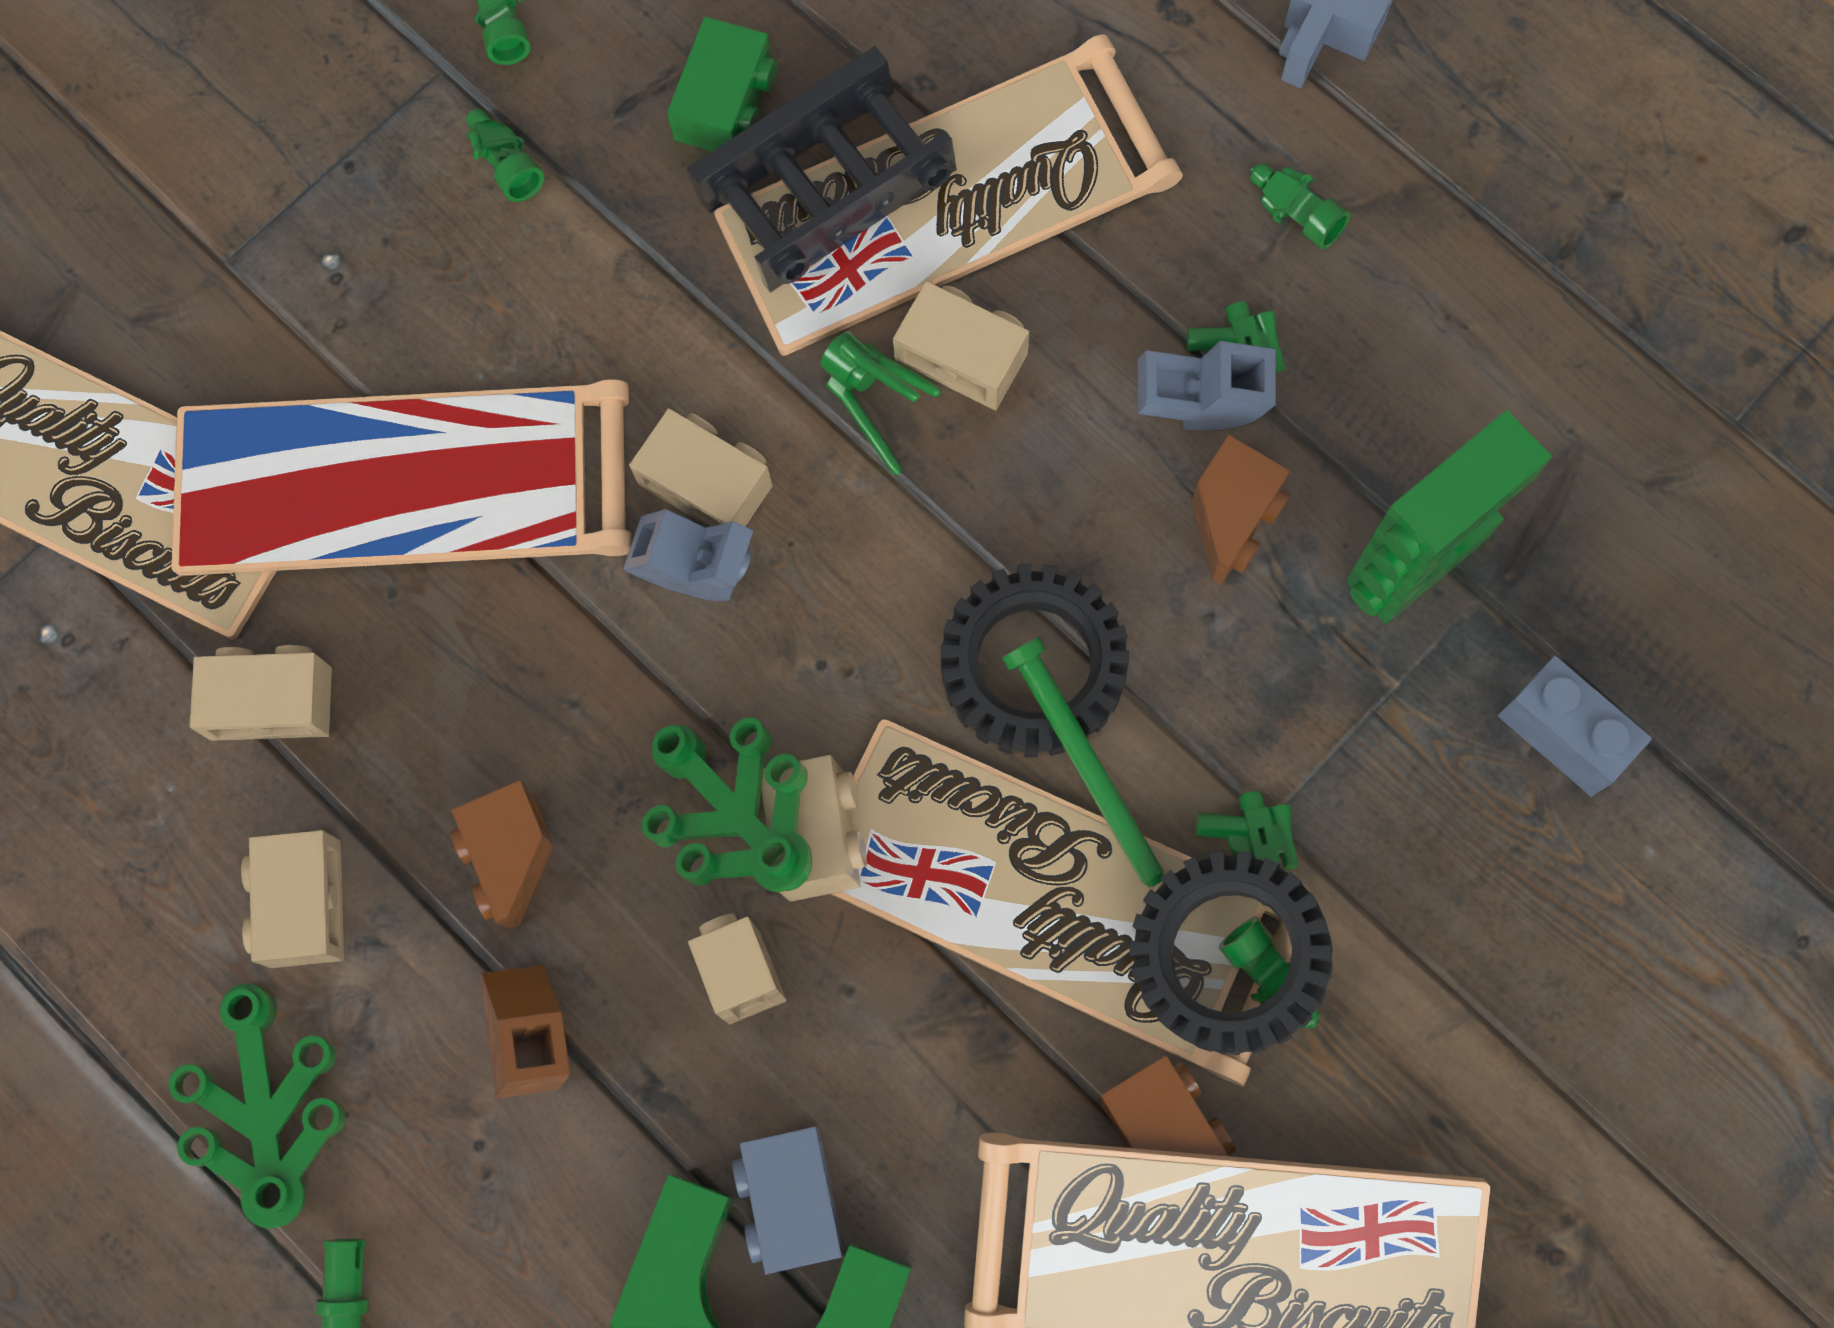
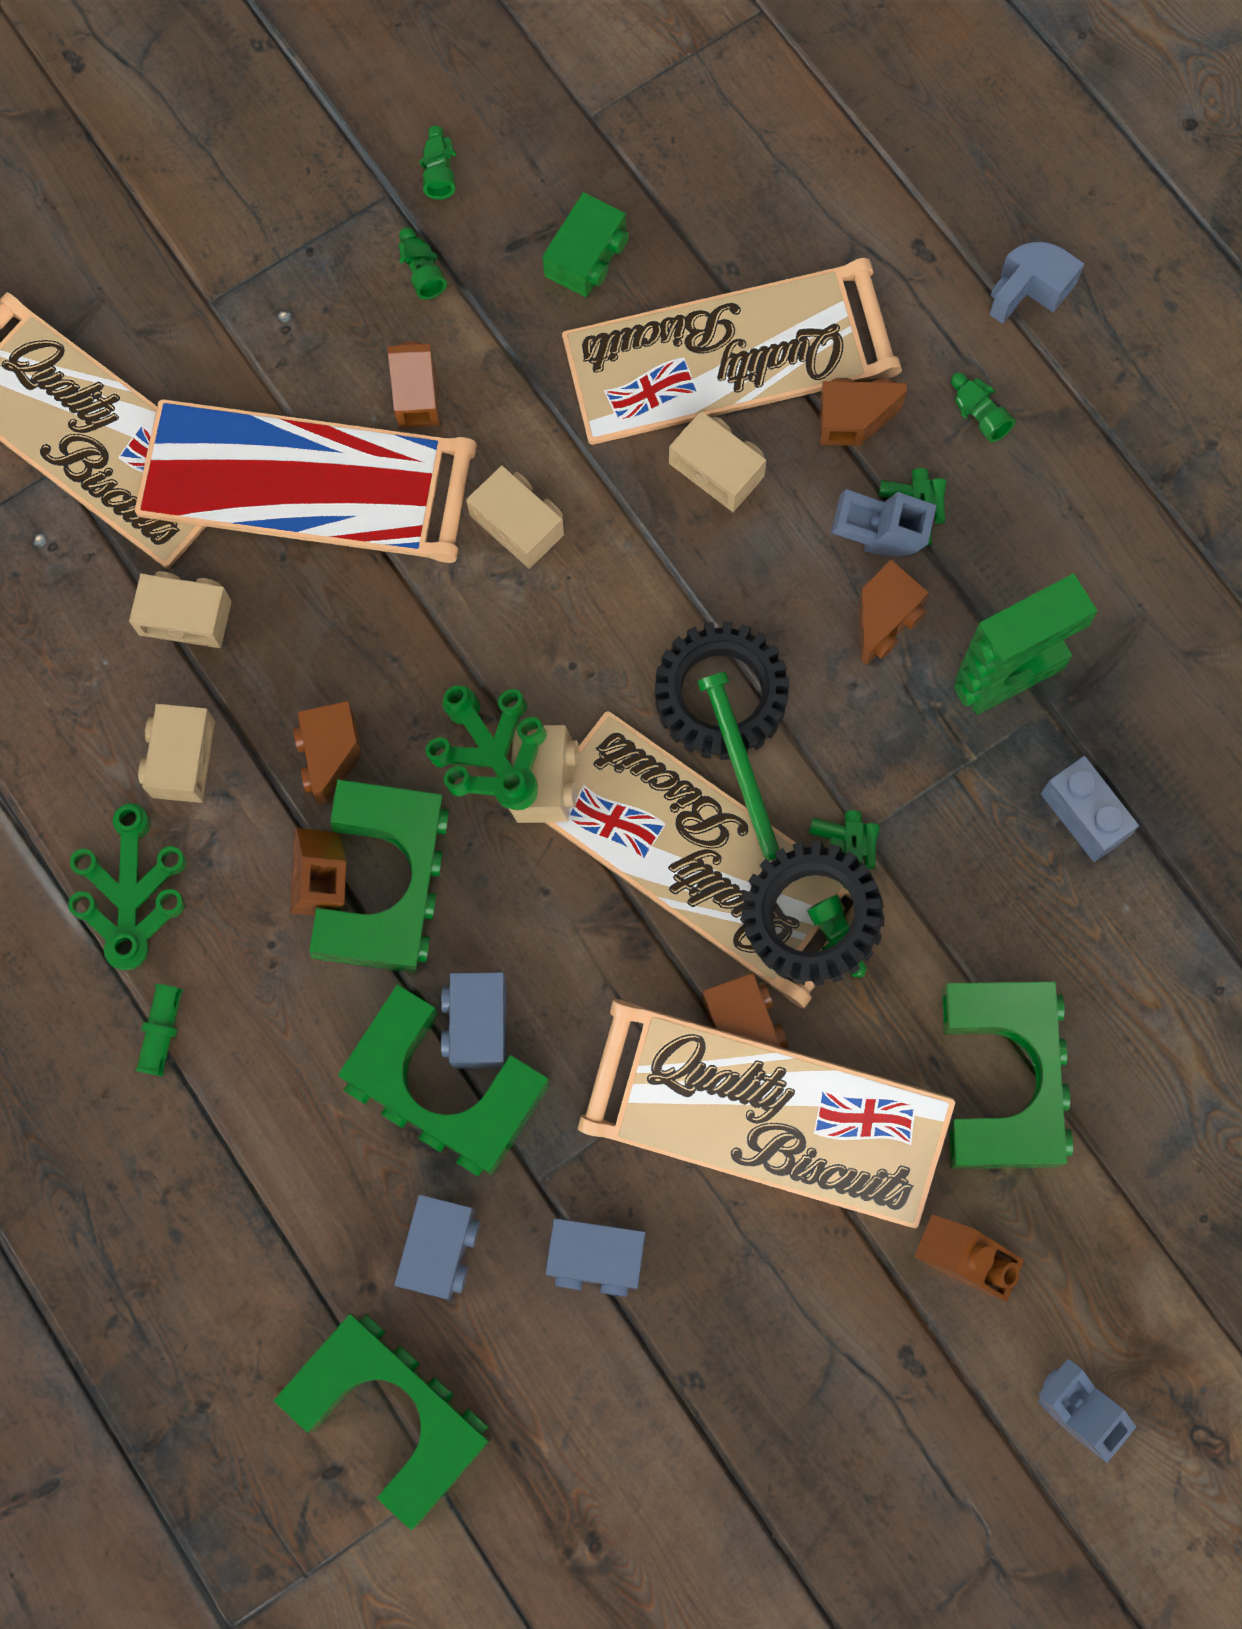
camera: 10 degrees right, 0 degrees up
sand blue brick [623,509,753,601] -> none
black fence [687,46,957,293] -> none
tan brick [688,913,787,1025] -> none
green plant [820,331,941,475] -> none
none -> green arch [309,779,449,974]
none -> slope [388,341,440,429]
none -> dark orange slope [820,378,907,446]
none -> green arch [942,982,1073,1169]

